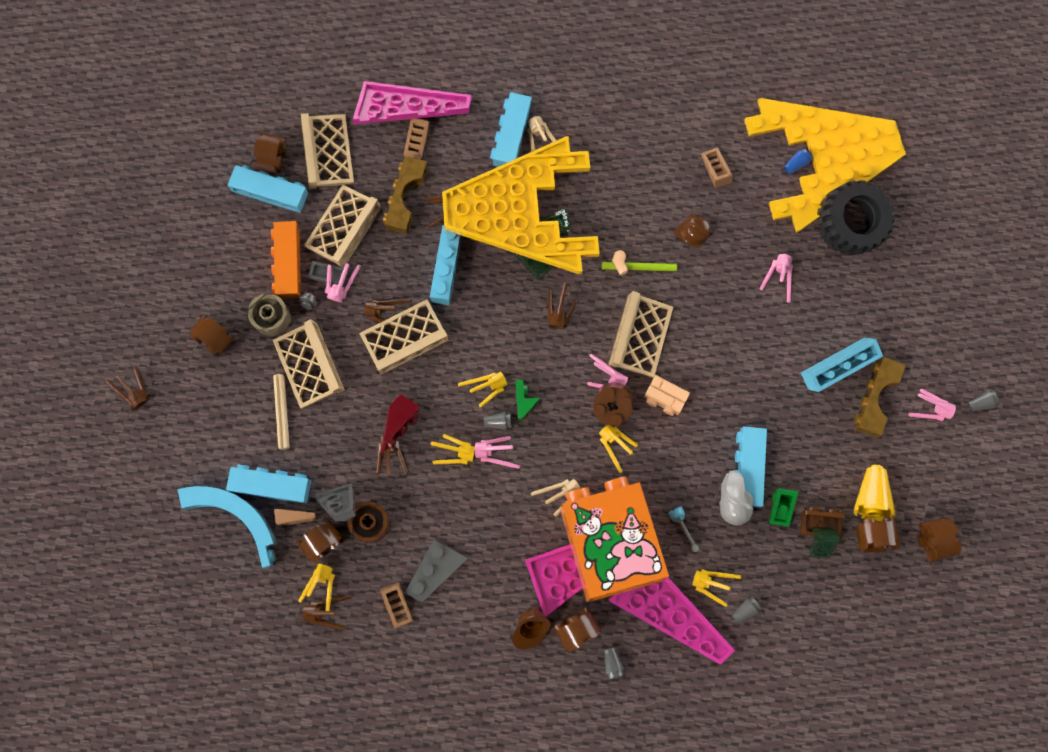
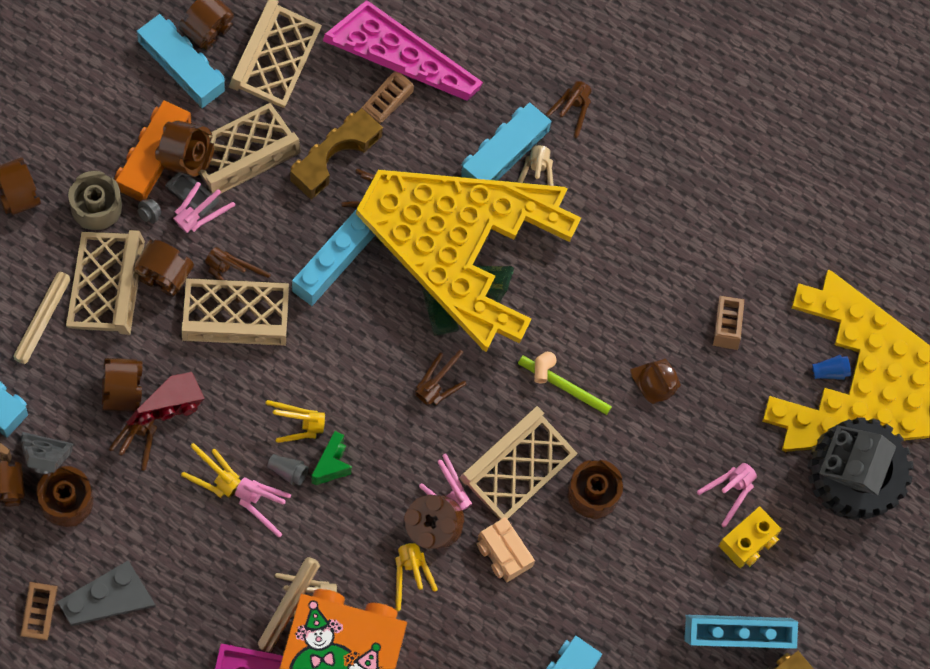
camera: 20 degrees right, 10 degrees down
none -> reddish brown brick [102,358,142,412]
none -> reddish brown brick [133,239,194,297]
none -> reddish brown brick [155,120,214,176]
none -> tan axle [258,557,320,652]
none -> reddish brown plant [545,81,592,138]
none -> reddish brown brick [567,460,623,519]
none -> yellow brick [719,506,781,569]
none -> dark grey slope [819,425,896,495]

